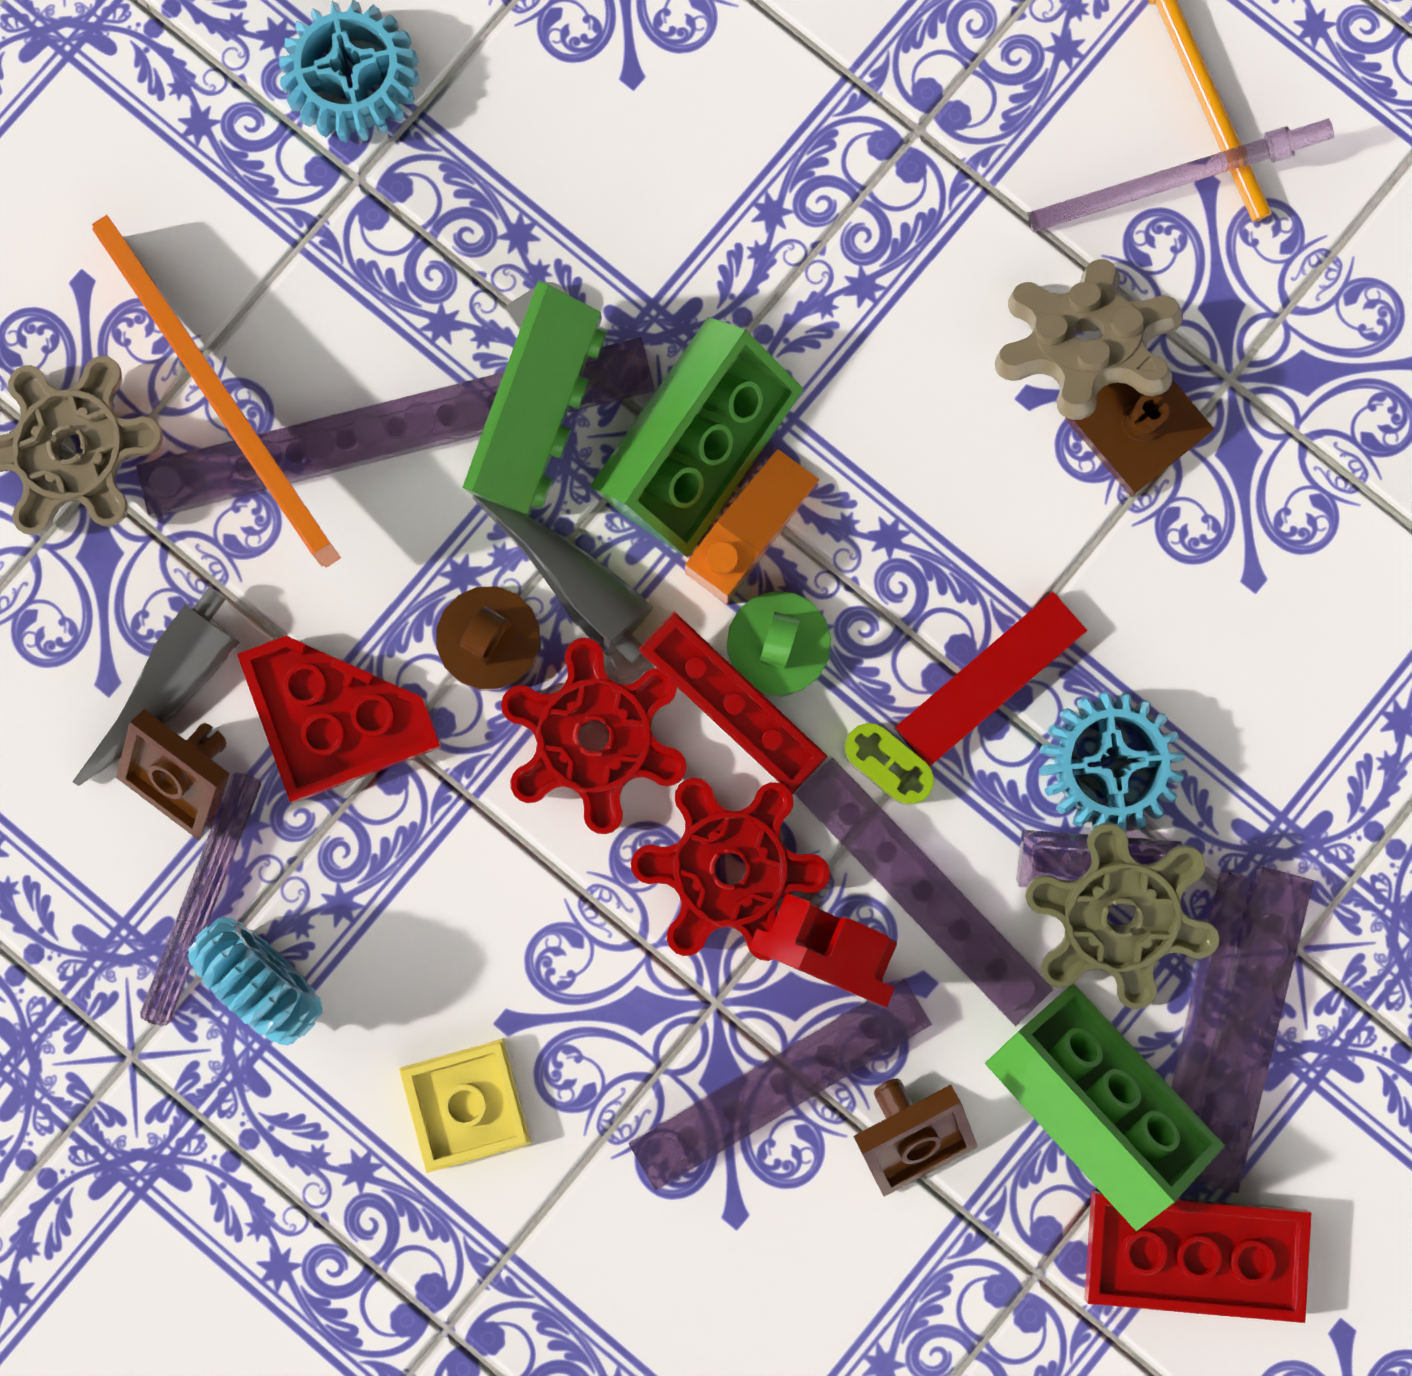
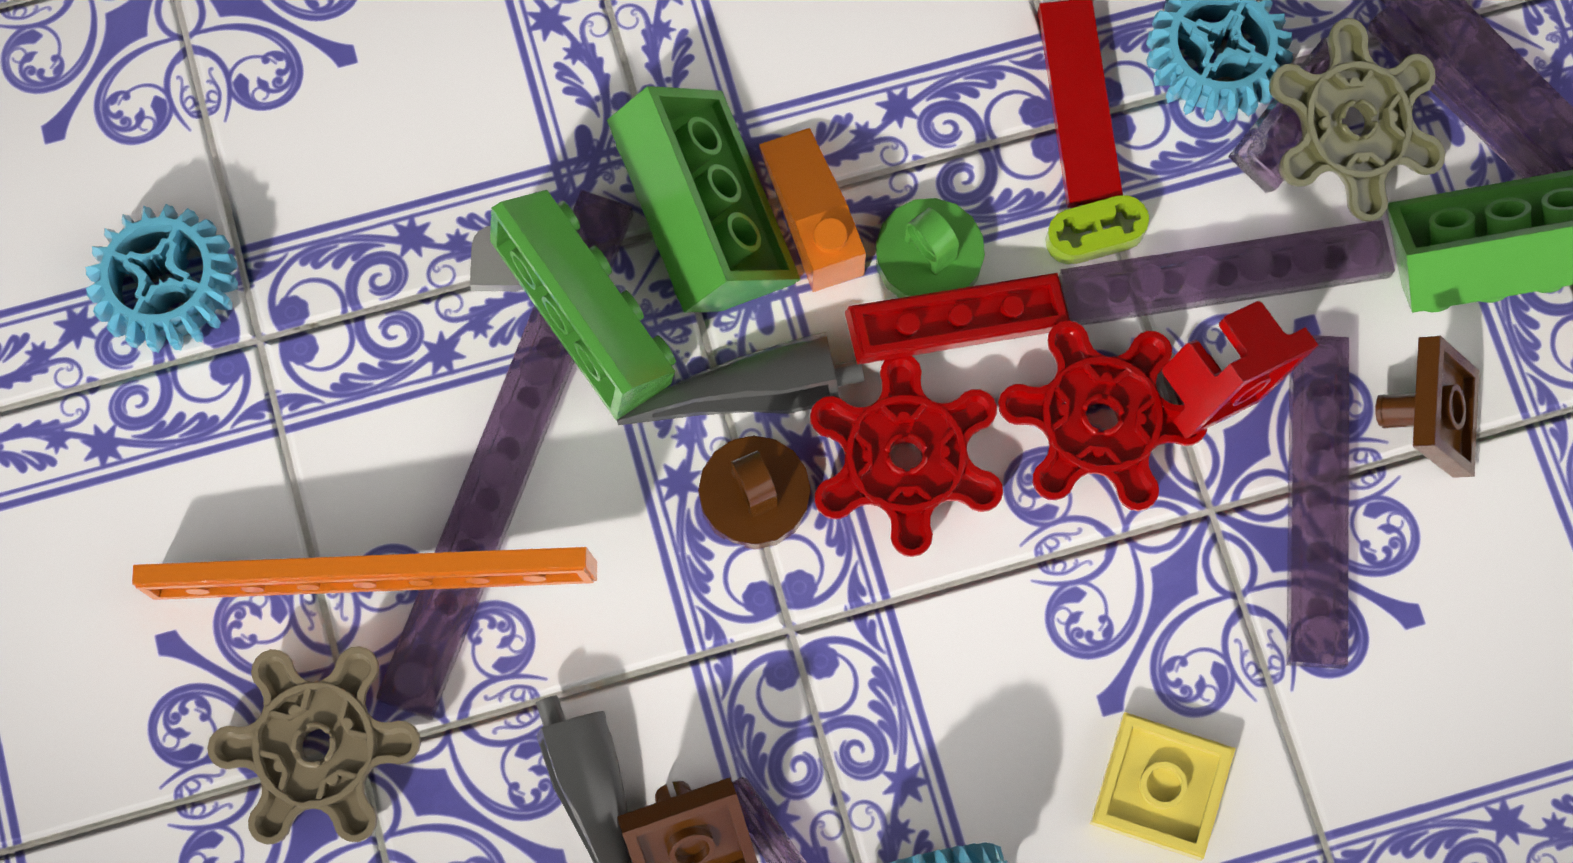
camera: 55 degrees left, 10 degrees down
red plate [237,635,442,803] -> none

